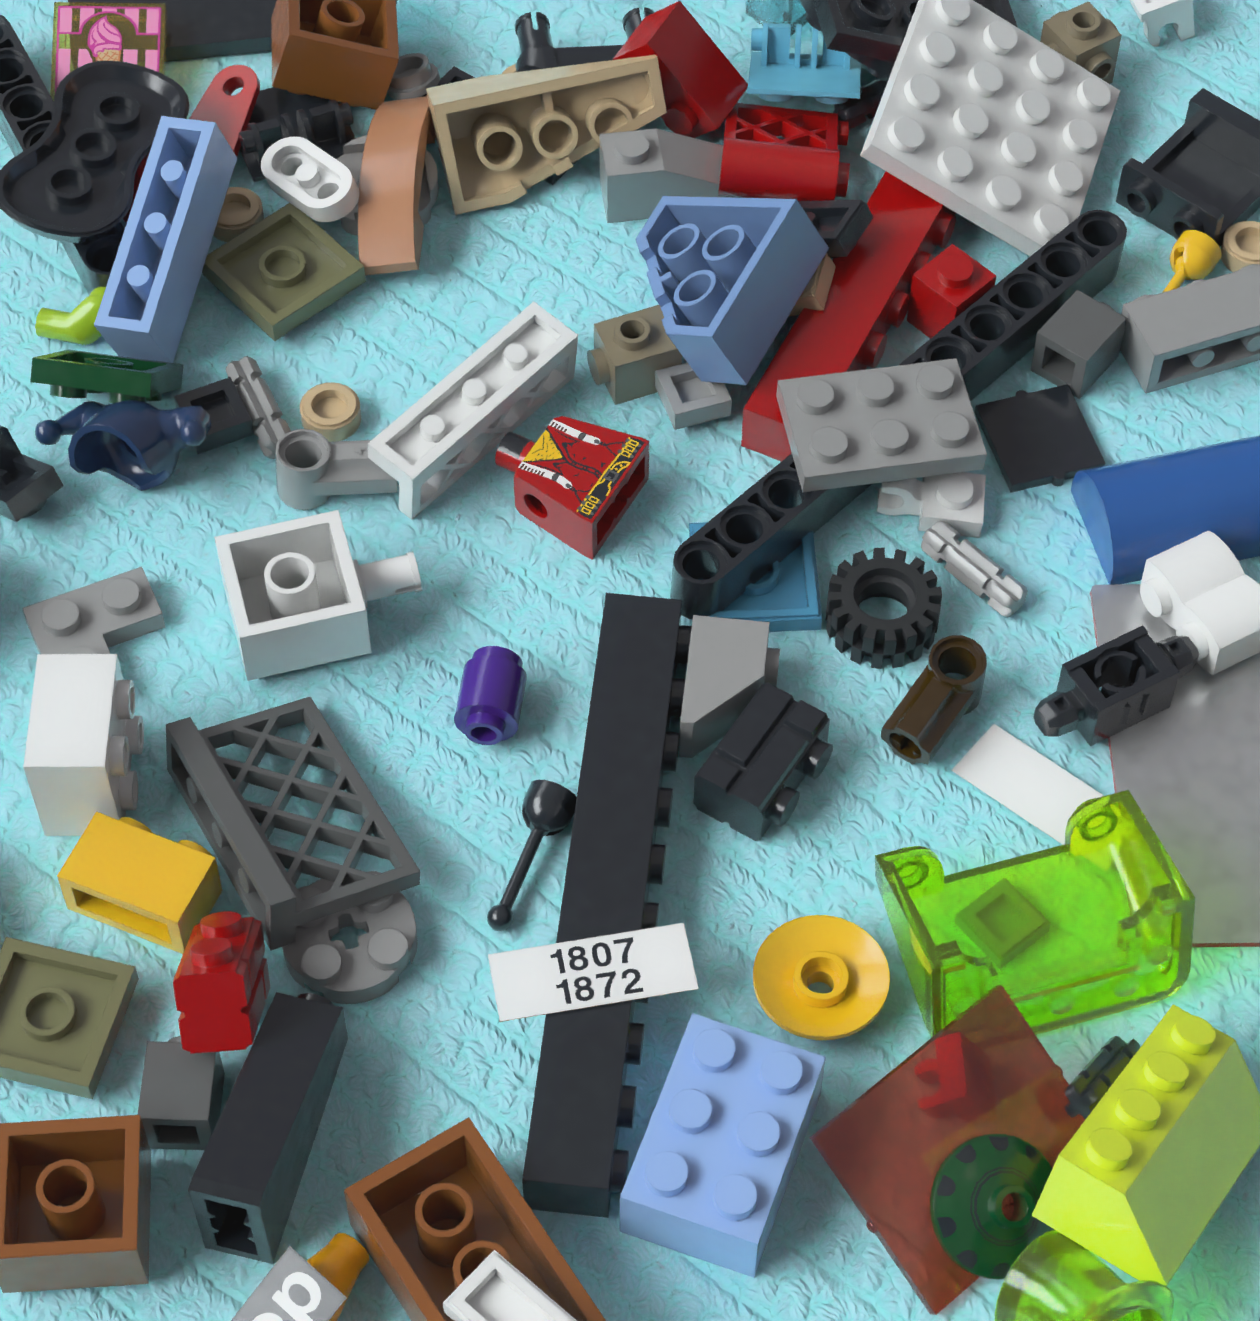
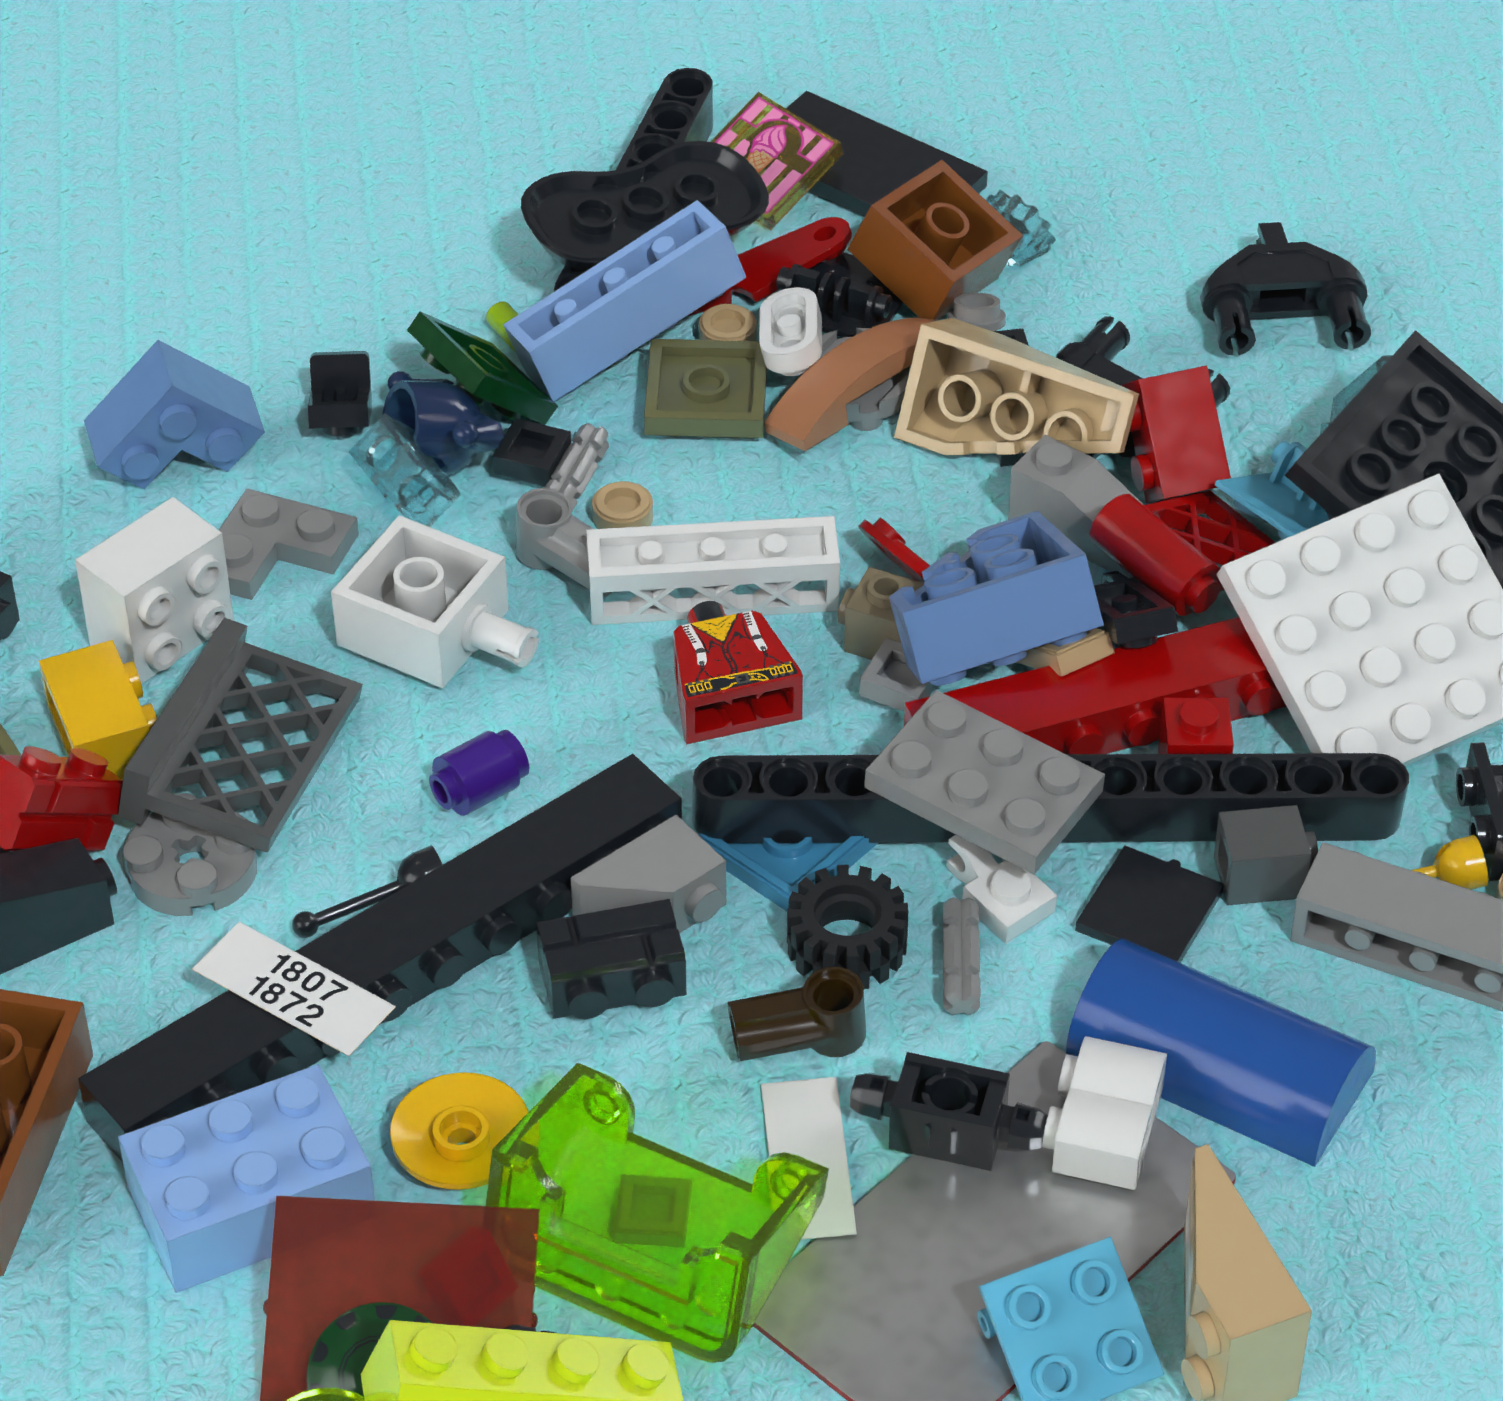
camera: 45 degrees right, 10 degrees down
none -> clear light blue leg [349,413,461,527]
none -> red piece [858,517,930,583]

